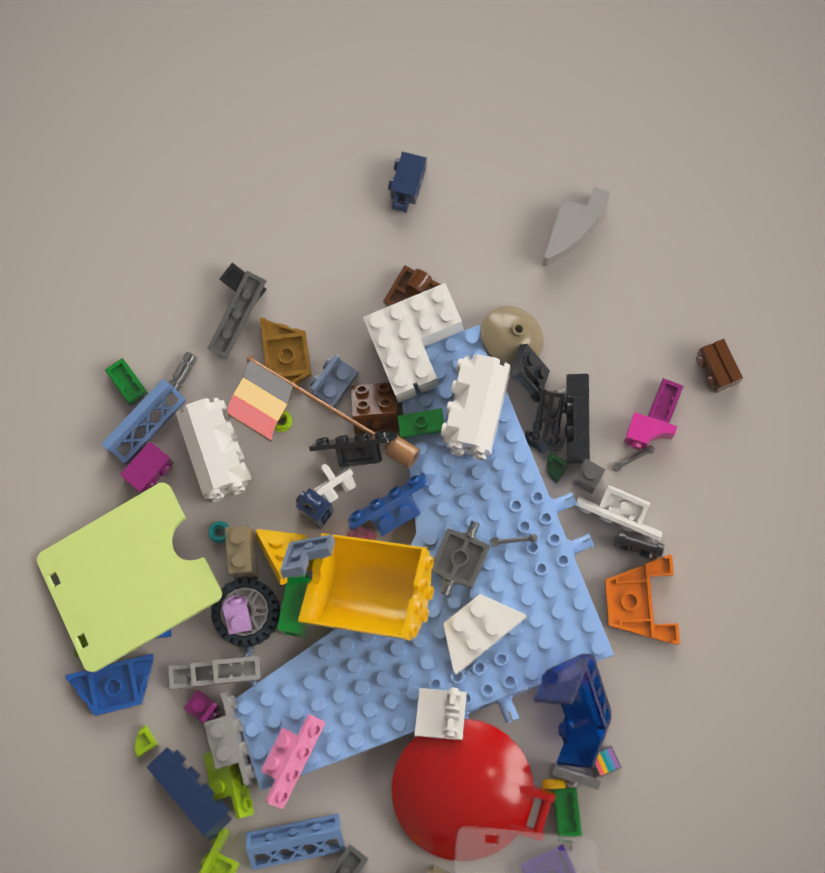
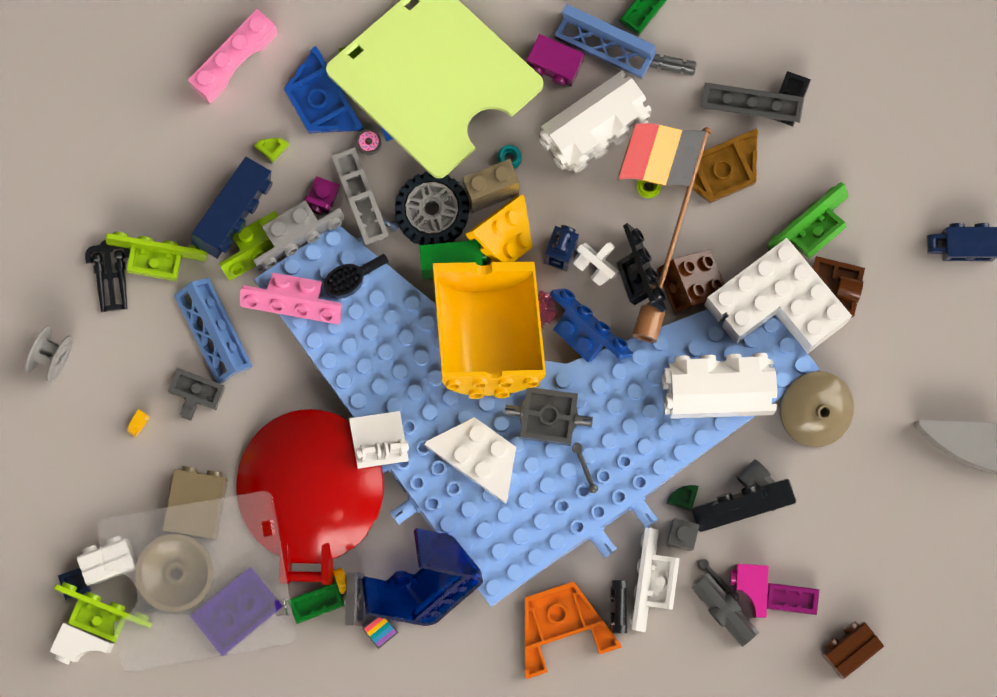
camera: 70 degrees right, 5 degrees up
lavender bracket [223,595,252,634] -> none
sand blue plate [280,534,335,578] -> none
sand blue bracket [310,354,359,408] -> none
green plate [398,408,445,439] -> none
black plate [510,343,550,402] -> none
black piece [525,389,565,453] -> none
none -> bright pink arch [188,9,278,104]
none -> black piece [324,253,389,299]
none -> tile [356,129,382,155]
none -> dark grey piece [691,573,759,647]
none -> bright green bracket [766,182,848,259]

